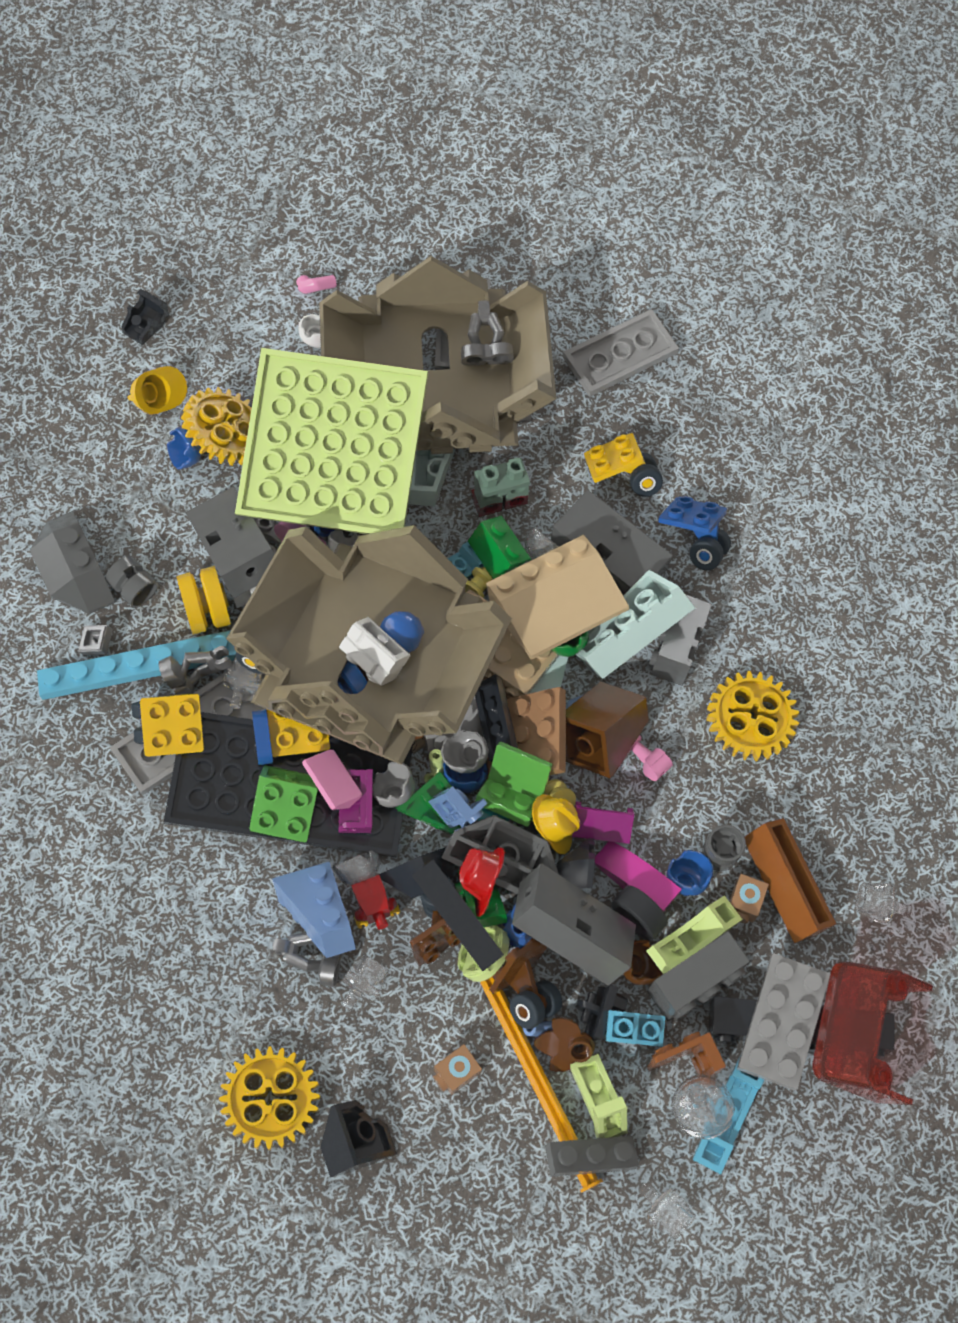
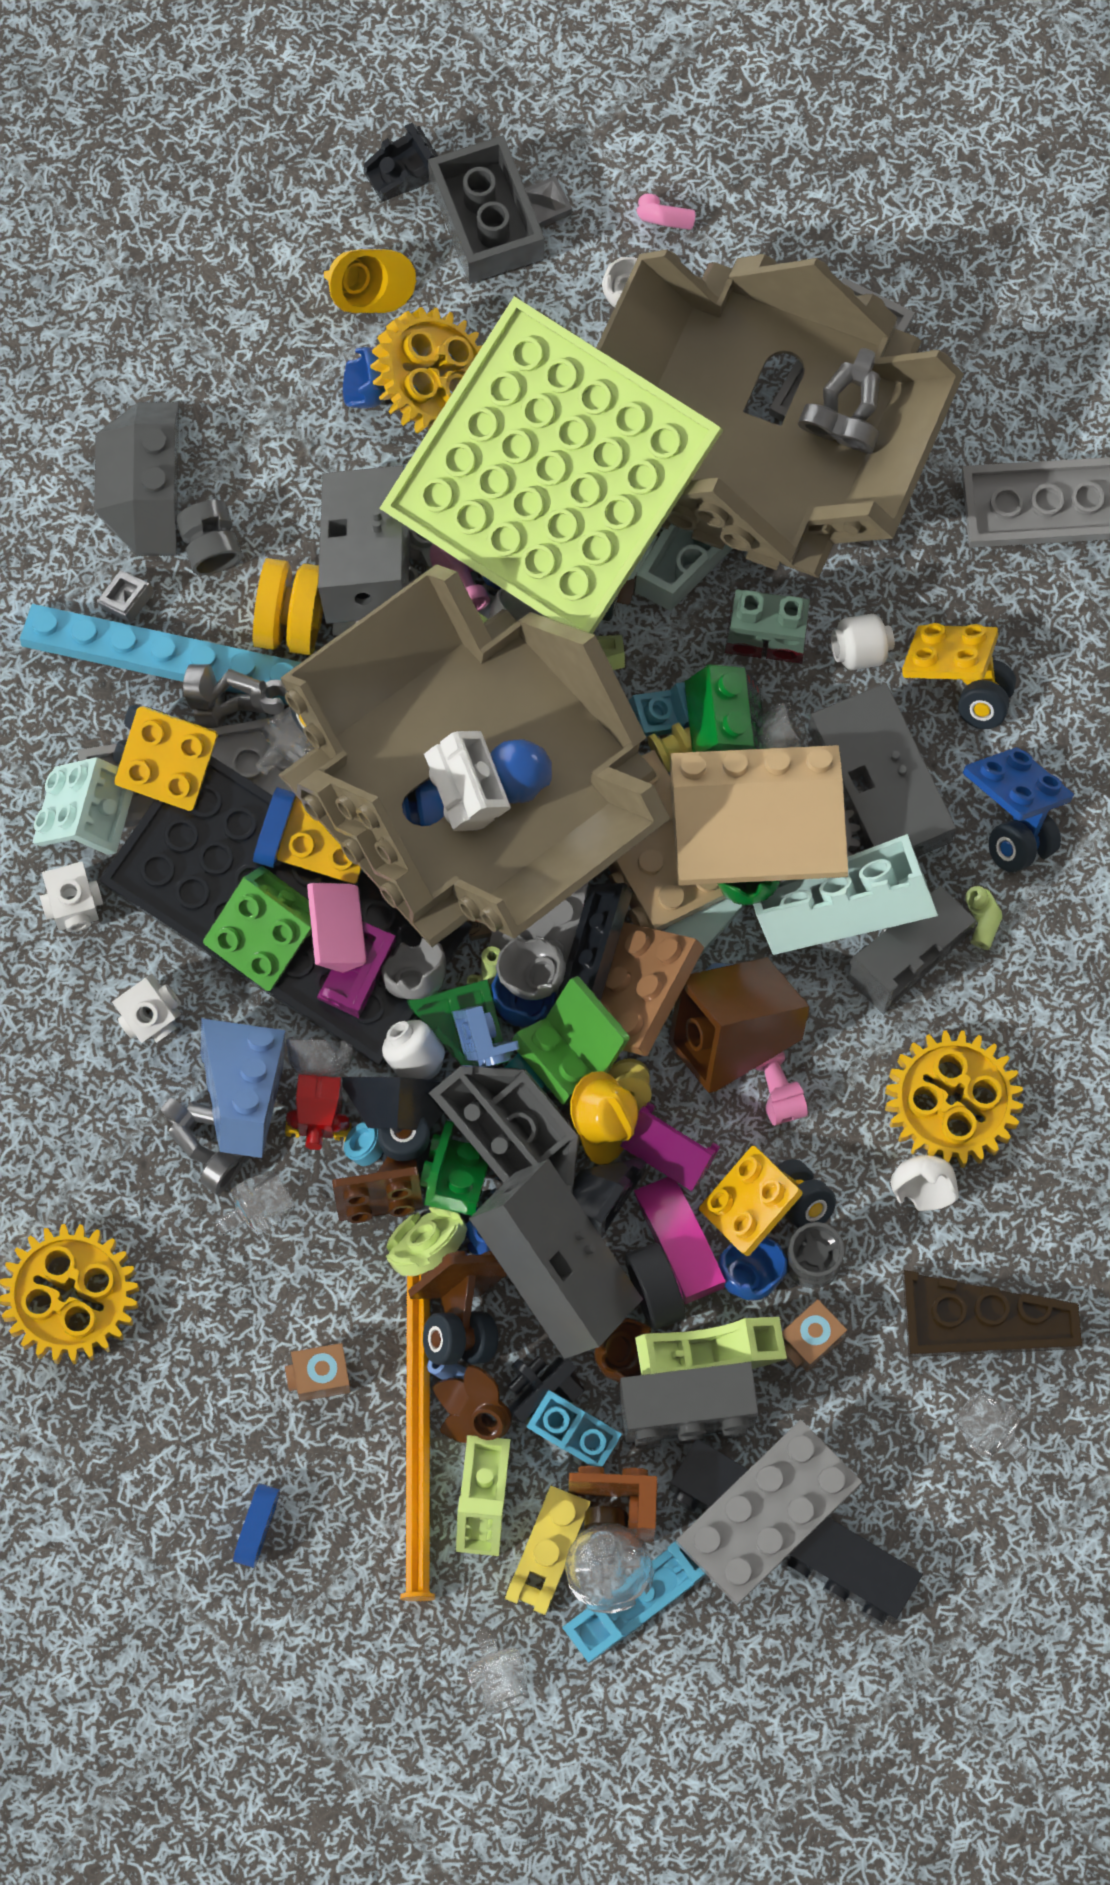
camera: 30 degrees right, 5 degrees up
black slope [320,1100,397,1178] -> none
black sticker [412,860,504,972] -> none
red piece [459,847,505,917] -> none
dark grey plate [545,1136,639,1177] -> none
dark orange brick [744,818,836,944] -> none
clear red windscreen [812,962,933,1105] -> none
none -> light aqua bracket [33,757,134,855]
none -> white brick [40,861,103,932]
none -> white brick [112,974,181,1043]
none -> blue beam [233,1483,280,1568]
none -> medium azure tile [344,1122,383,1166]
none -> white head [382,1020,445,1080]
none -> dark grey brick [428,135,545,284]
none -> light yellow plate [505,1485,591,1615]
none -> flat silver tile [525,176,572,228]
none -> dark brown tile [584,1506,628,1535]
none -> yellow plate [699,1146,836,1256]
none -> white head [831,614,895,670]
none -> white hair [890,1155,959,1211]
none -> dark brown wing [902,1270,1082,1357]
none -> yellowish green arm [965,886,1002,950]

